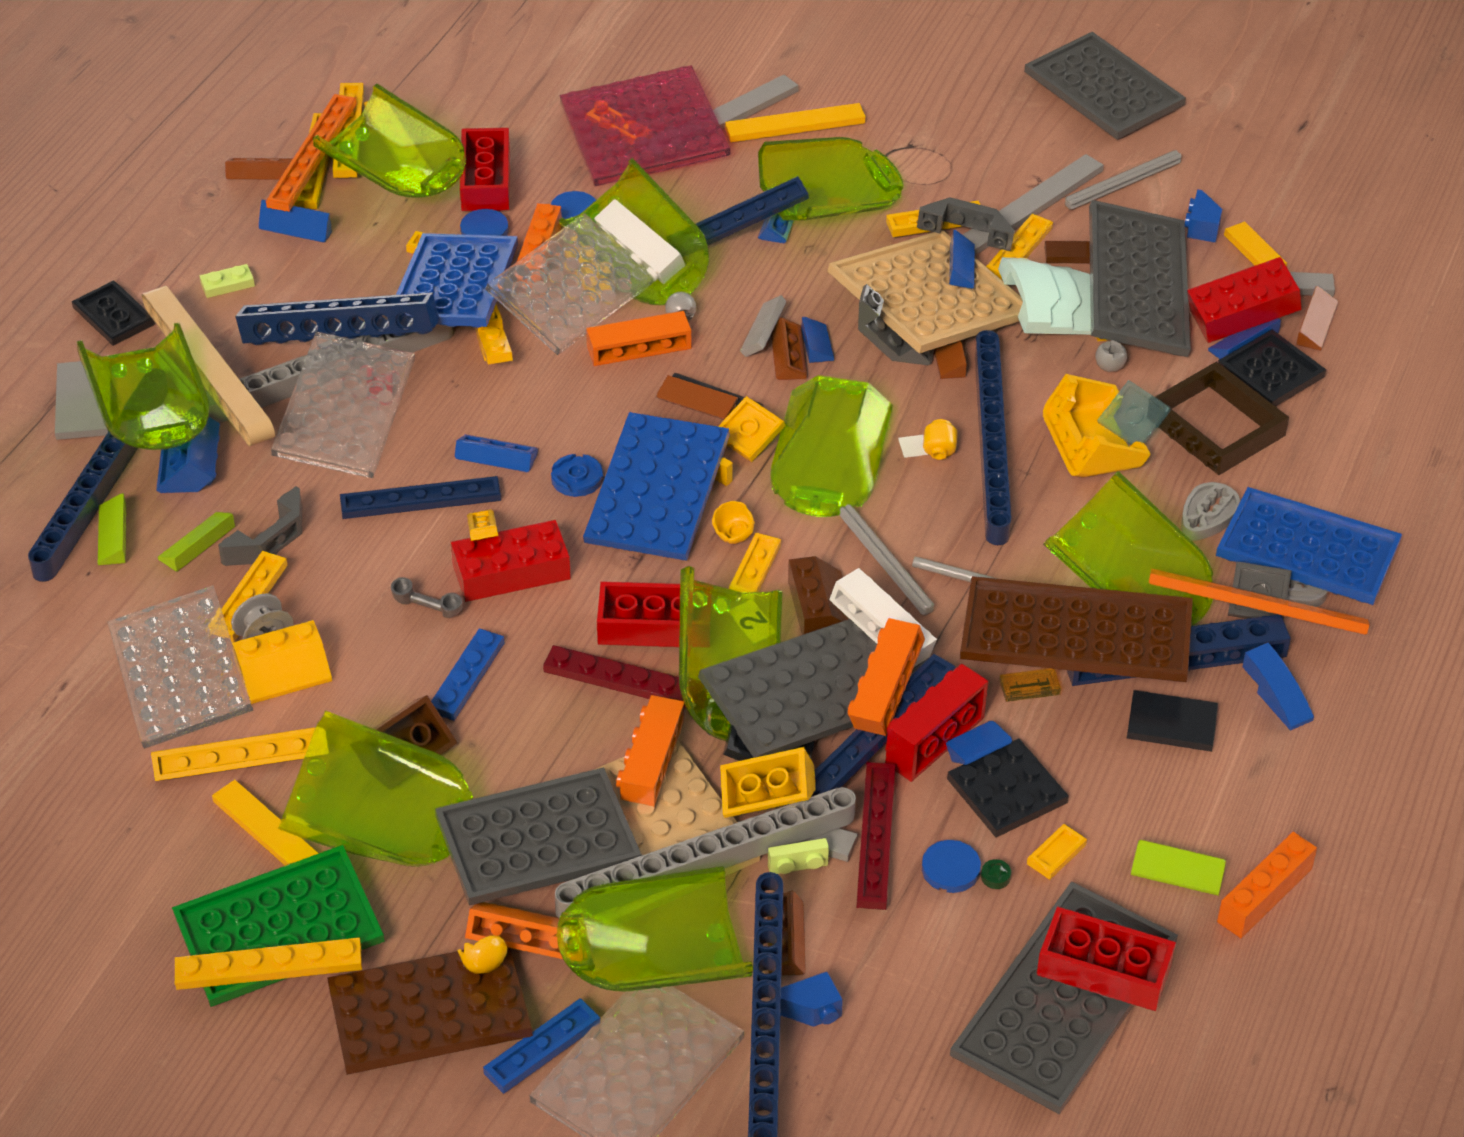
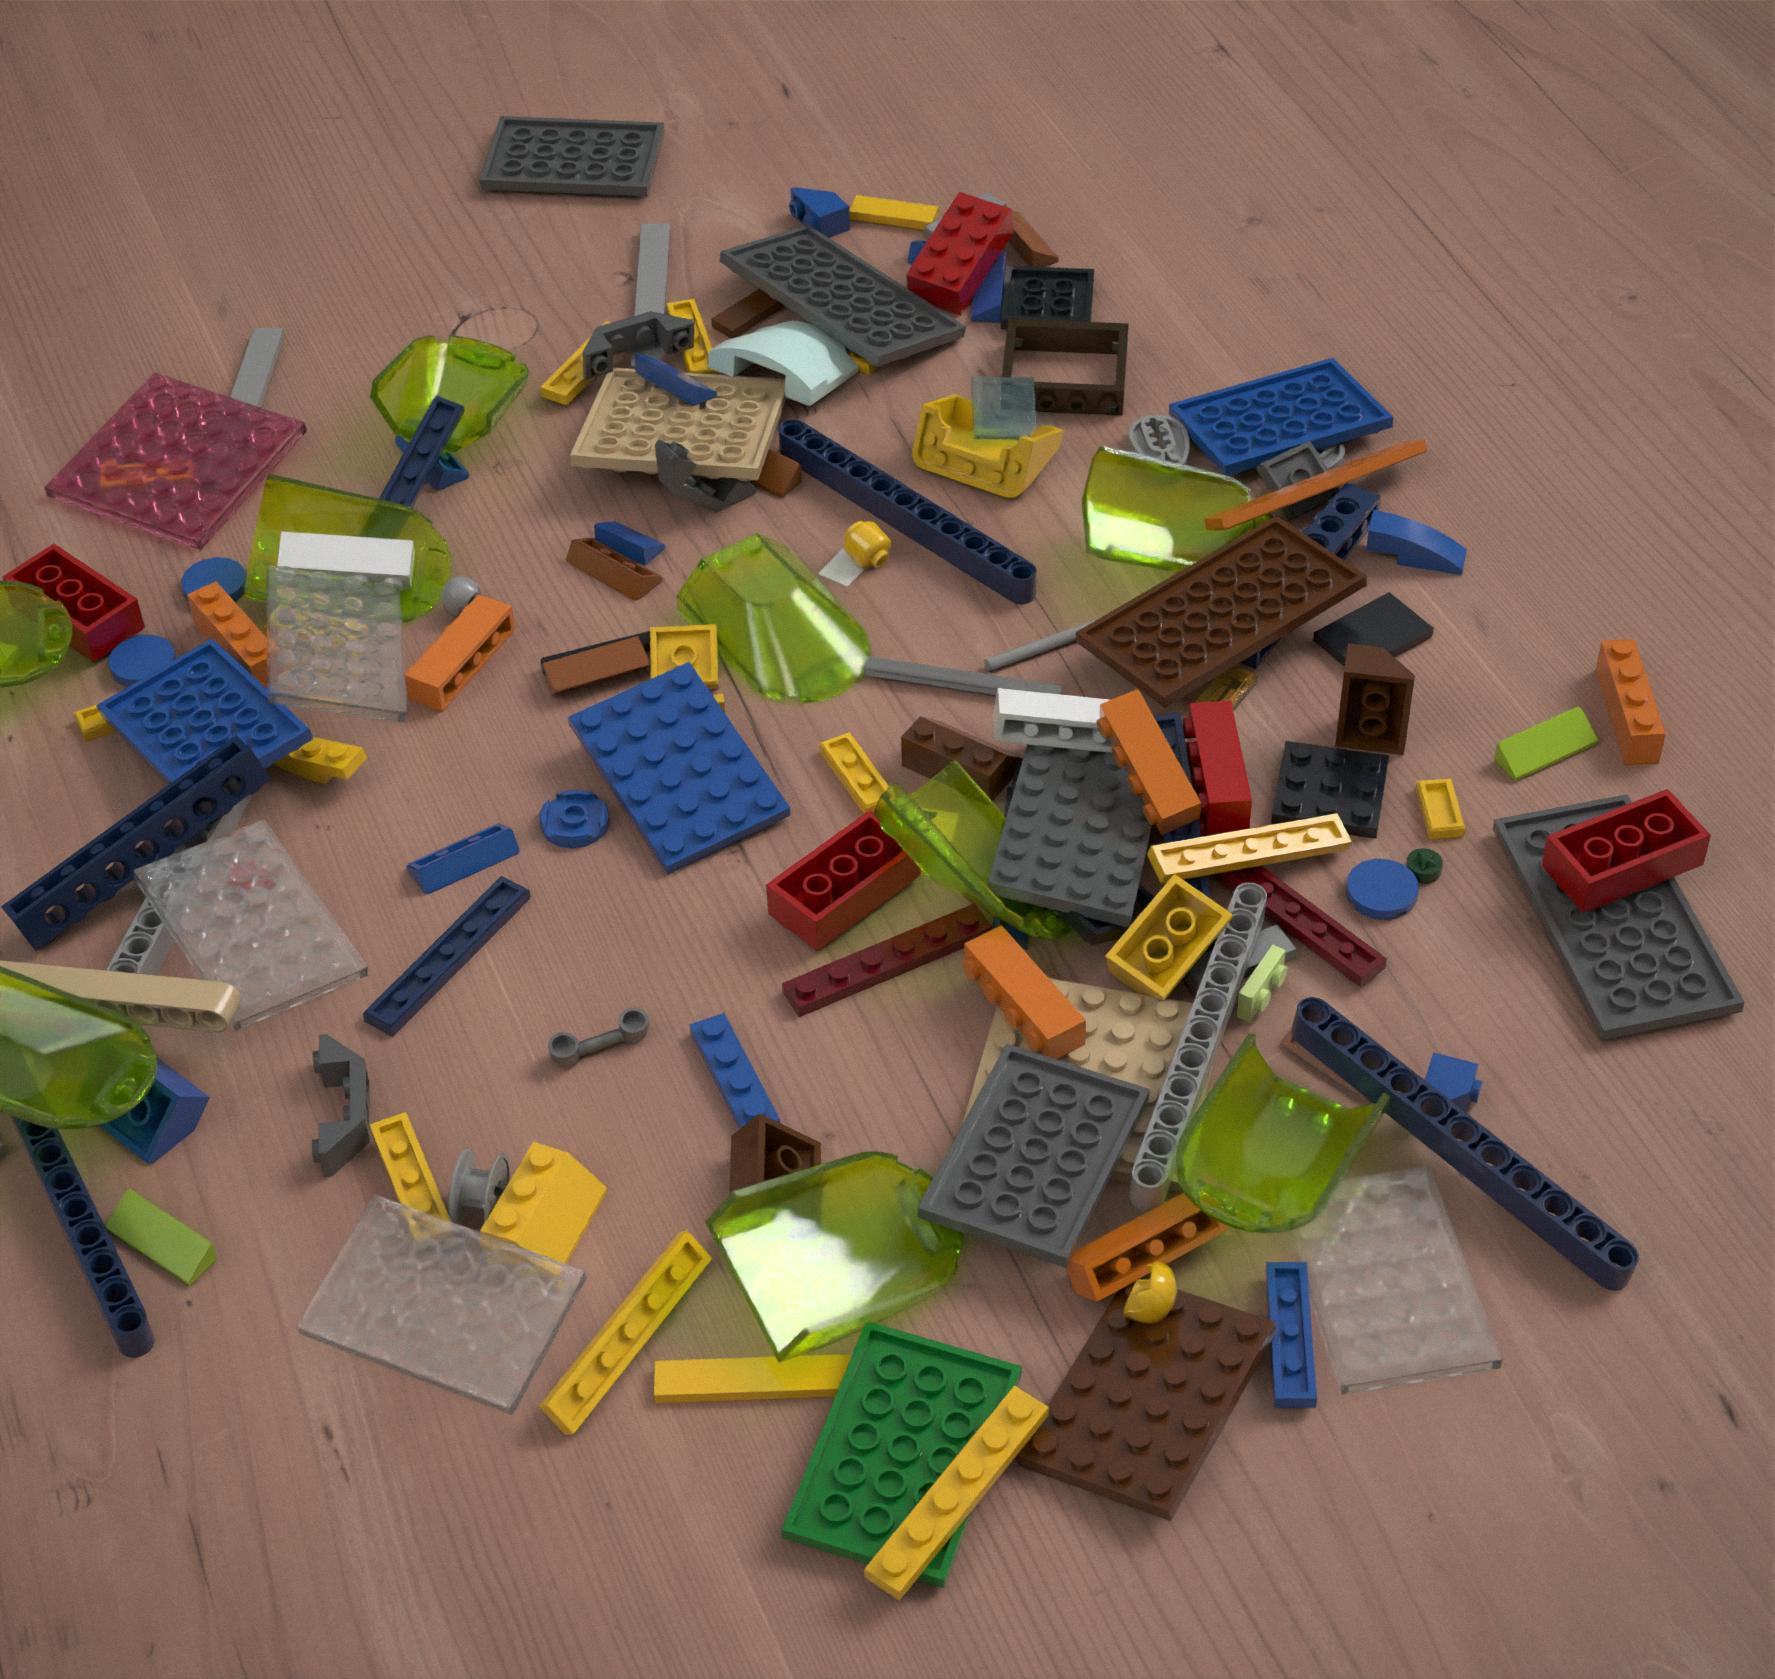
camera: 45 degrees left, 0 degrees up
lime slope [158,512,235,572] -> none
red brick [451,520,571,602] -> none
yellow tile [467,509,498,541] -> none
yellow hair [712,501,755,544] -> none
yellow tile [725,103,866,142] -> none
light grey tile [740,295,786,357] -> none
blue slope [946,721,1012,765] -> none
light grey axle [1065,150,1182,210] -> none
light grey piece [1095,340,1127,372] -> none
none -> yellow plate [1147,814,1352,883]
none -> reddish brown slope [1335,644,1415,755]

